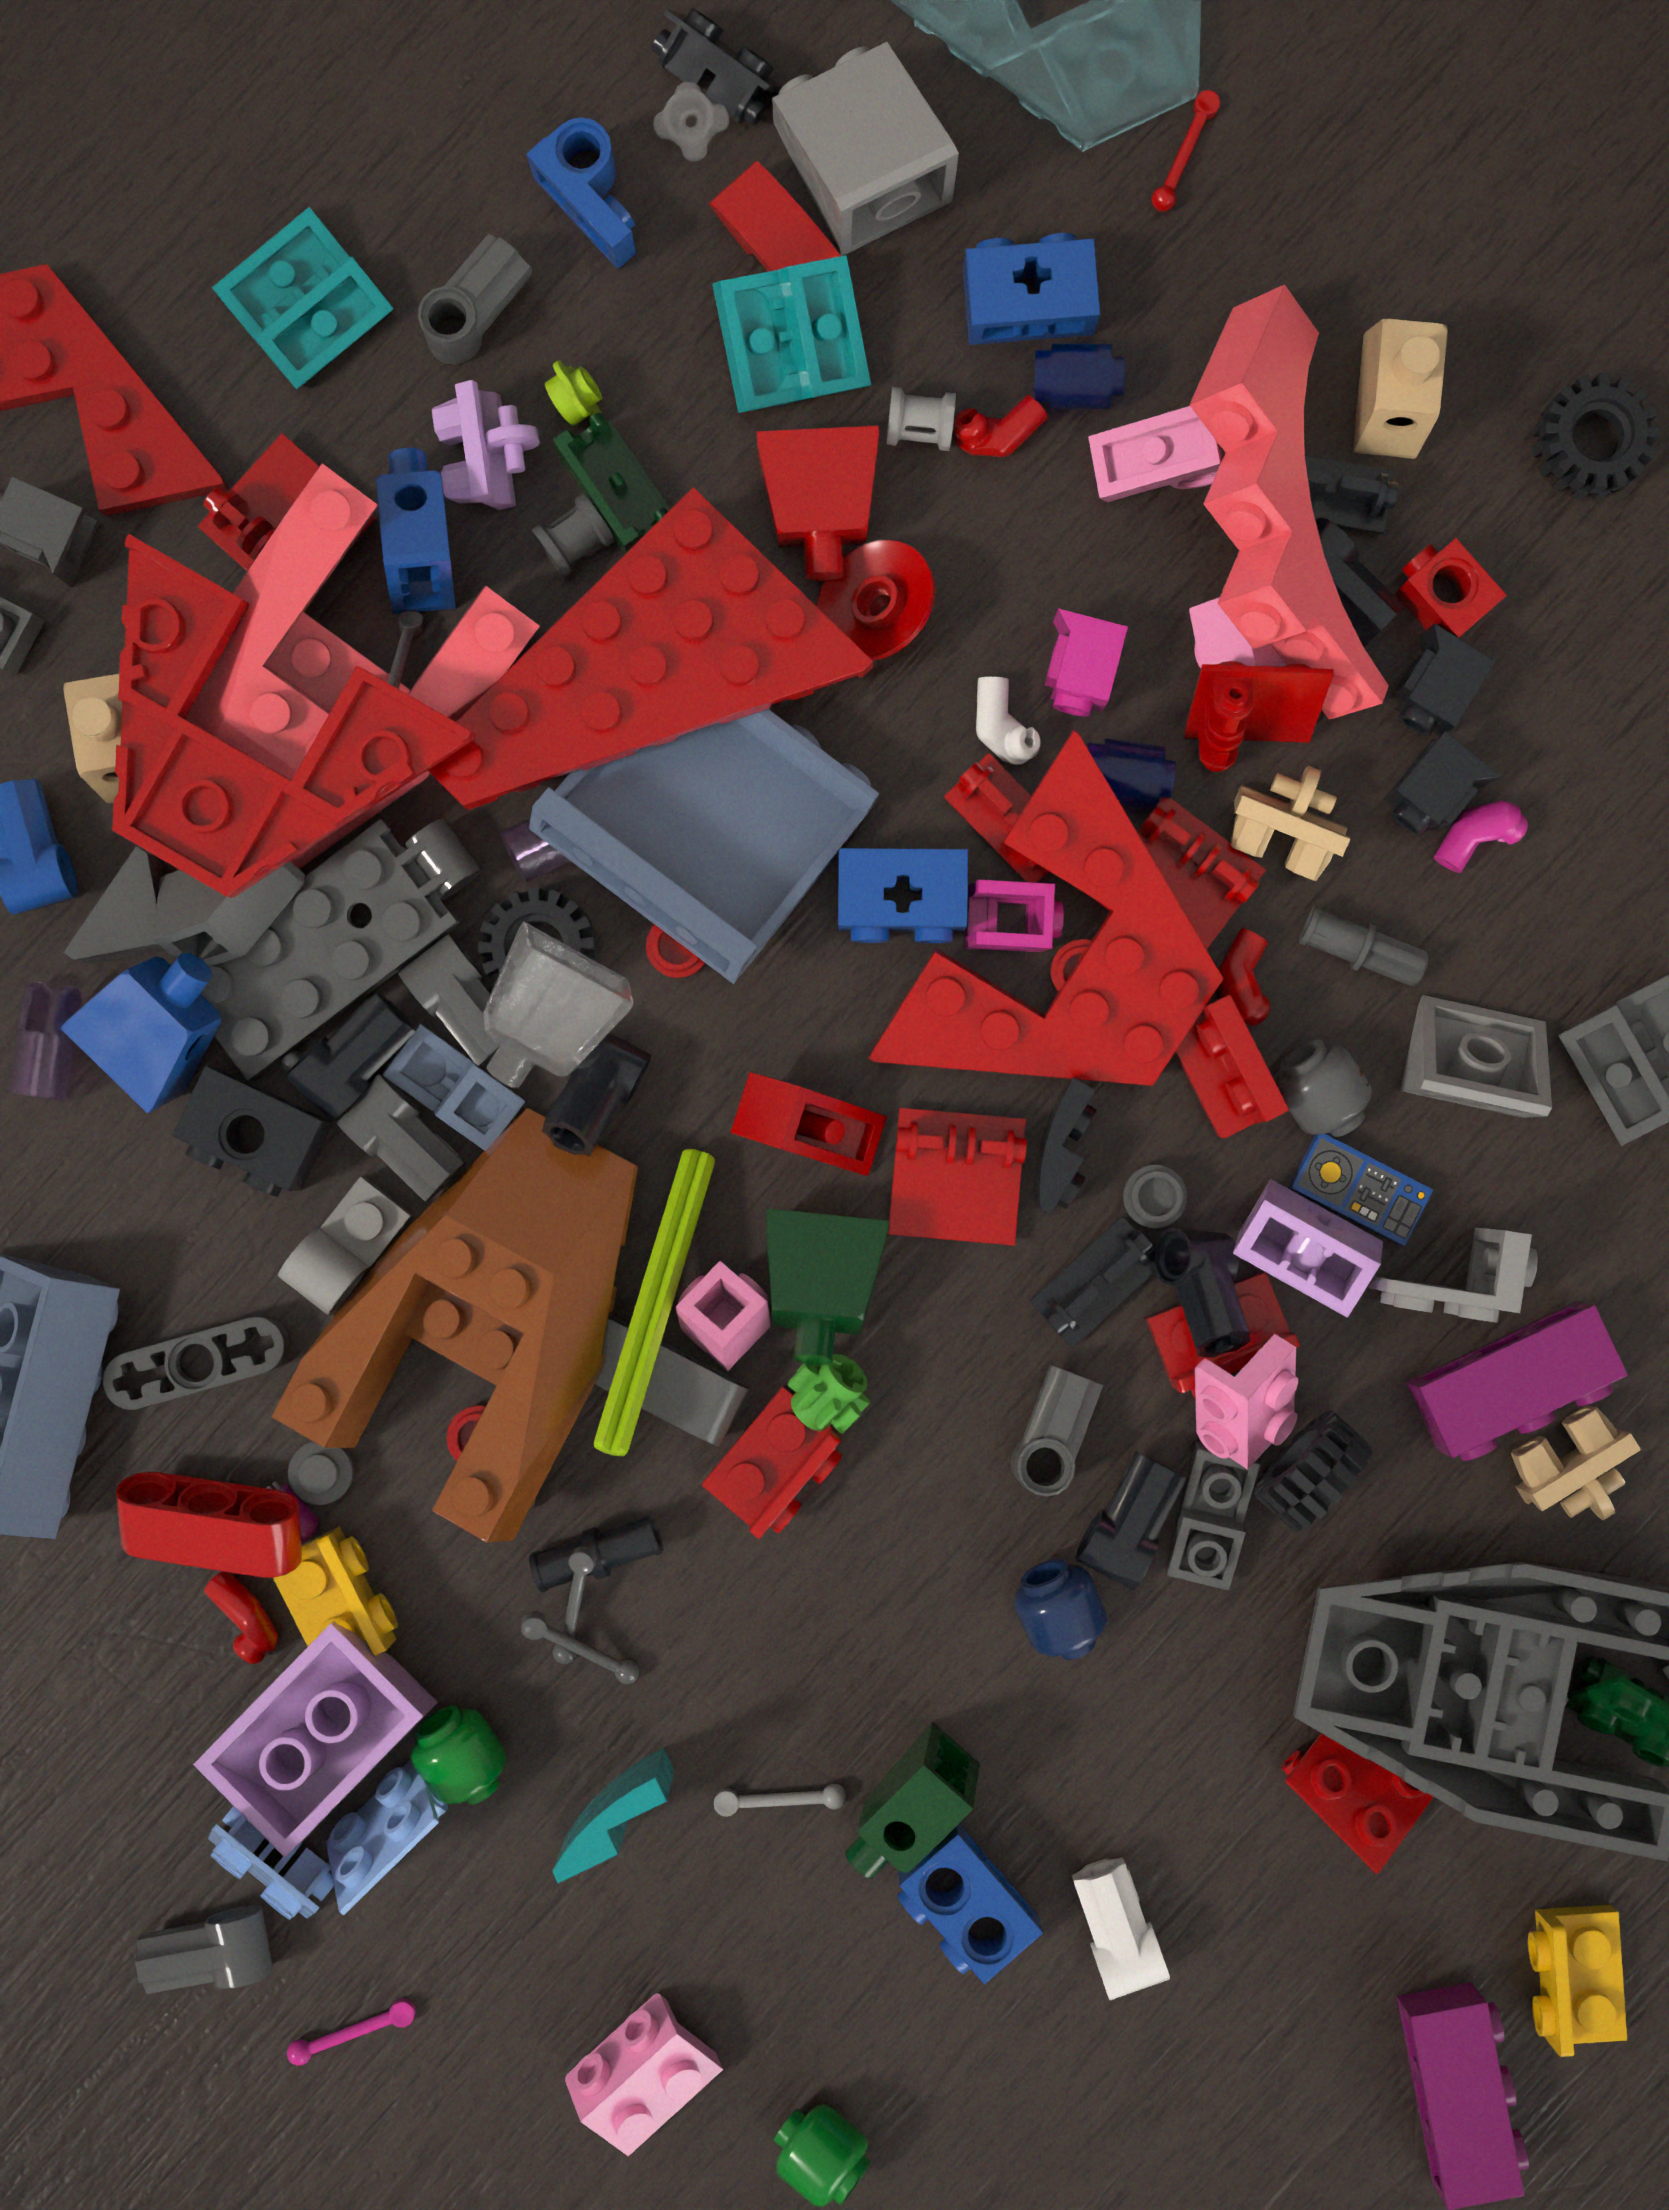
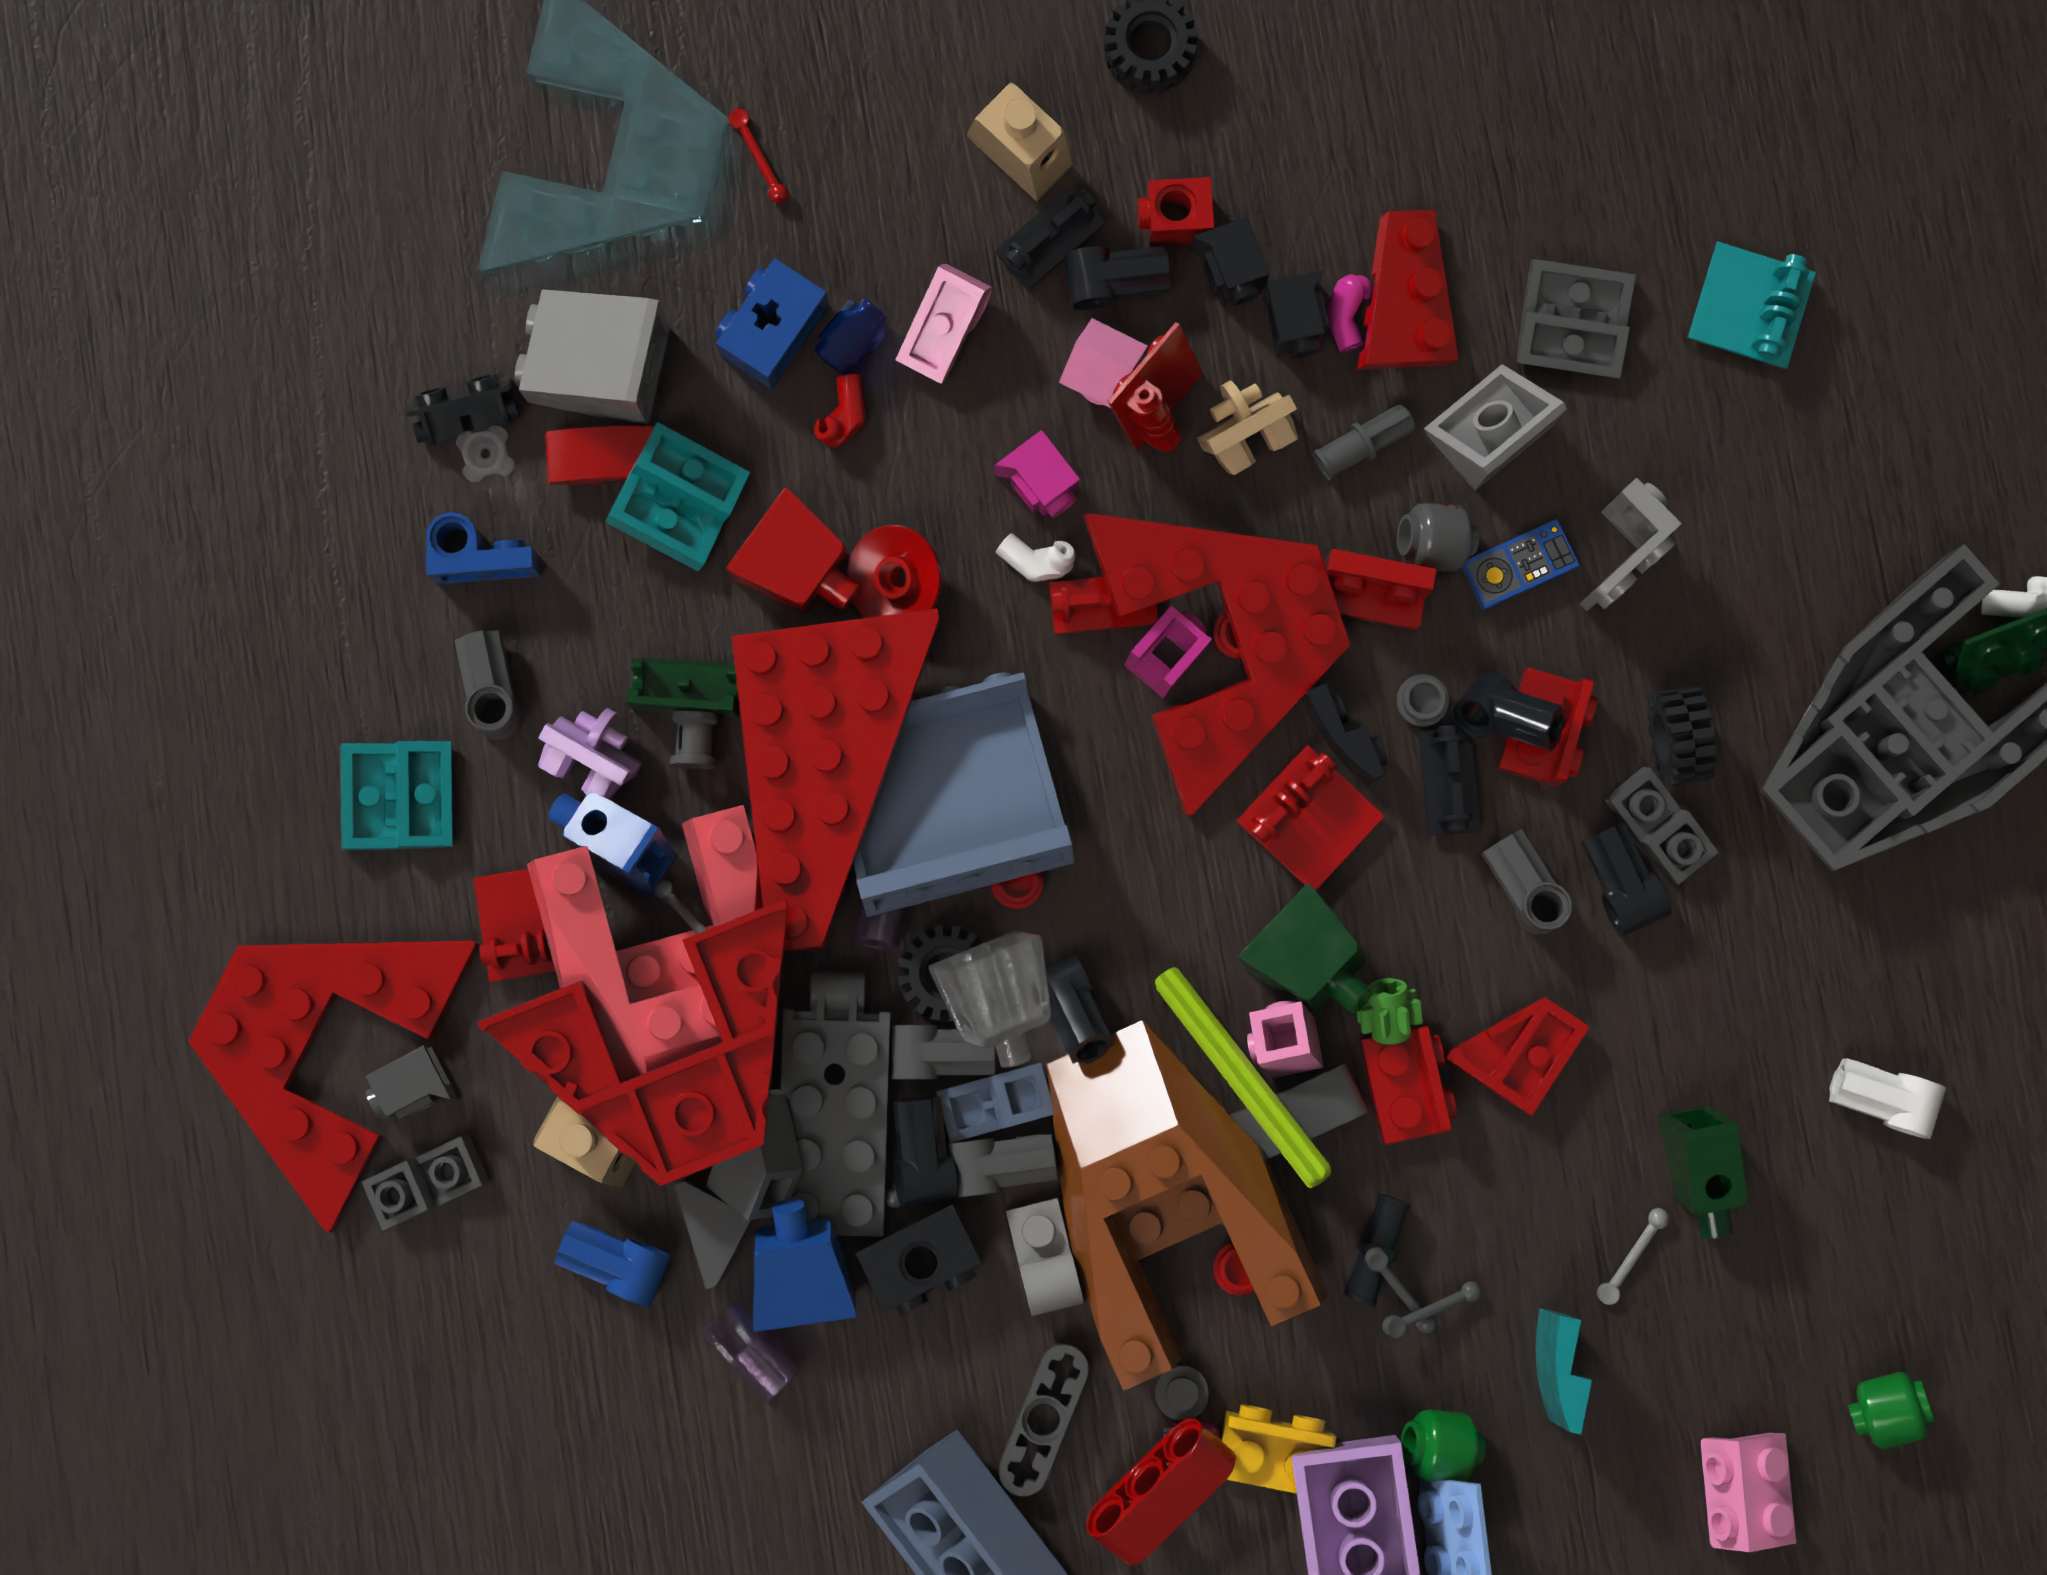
camera: 50 degrees left, 5 degrees down
red arm [204,1571,278,1664] -> none
lime plate [545,360,602,426] -> none
red slope [730,1072,887,1177] -> none
blue brick [838,848,968,944] -> none
light grey bush [886,387,956,451] -> none
blue brick [897,1823,1043,1985] -> none
dark blue head [1014,1559,1107,1660] -> none
clear blue brick [1086,738,1176,810] -> none
red hinge [1091,794,1266,949] -> none
coral arch [1190,284,1389,720] -> none
bright pink bracket [1195,1334,1299,1470] -> none
red arm [1217,928,1270,1026] -> none
lavender brick [1233,1179,1383,1318] -> none
red hinge [1281,1733,1433,1874] -> none
magenta brick [1406,1302,1628,1461] -> none
tan hips [1511,1405,1641,1520] -> none
none -> red wing [1357,210,1459,370]
none -> red wing [1444,997,1590,1116]

